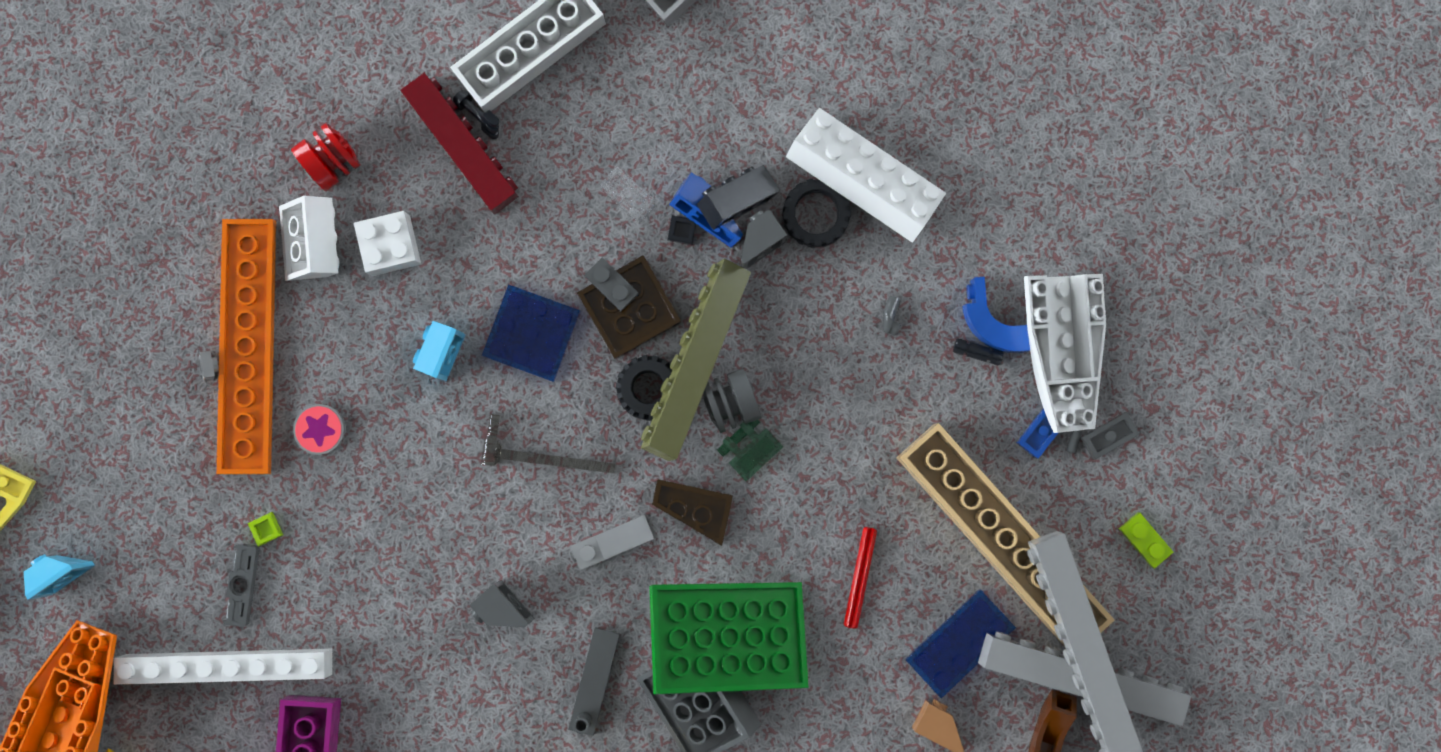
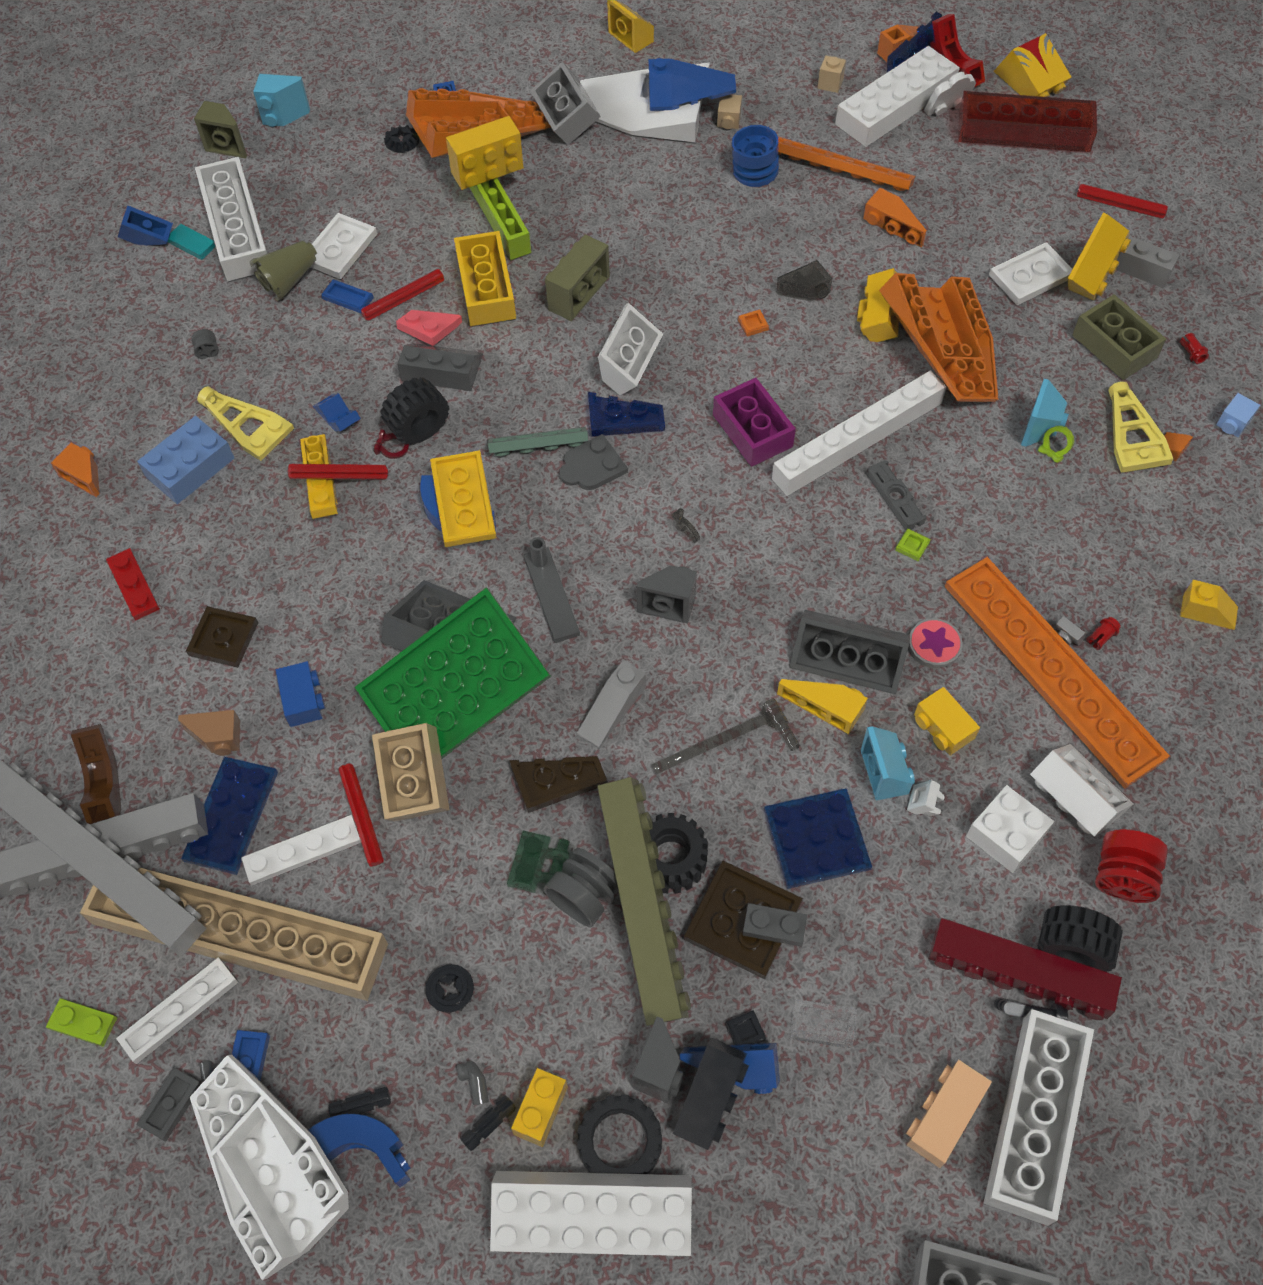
camera: 150 degrees right, 25 degrees down
none -> white plate [116,957,239,1064]
none -> white plate [241,815,361,886]
none -> blue brick [275,661,326,727]
none -> tan brick [372,723,450,821]
none -> black gear [425,964,475,1014]
none -> black axle [460,1096,516,1151]
none -> yellow brick [511,1068,568,1147]
none -> clear smoke piece [672,508,700,543]
none -> yellow slope [777,679,868,734]
none -> dark grey slope [790,610,910,694]
none -> light nougat brick [906,1059,992,1168]
none -> white tile [907,780,944,816]
none -> yellow brick [914,687,980,756]
none -> black tyre [1037,905,1123,972]
none -> lime piece [1038,425,1074,463]
none -> red pin [1086,617,1121,650]
none -> yellow slope [1180,580,1238,630]

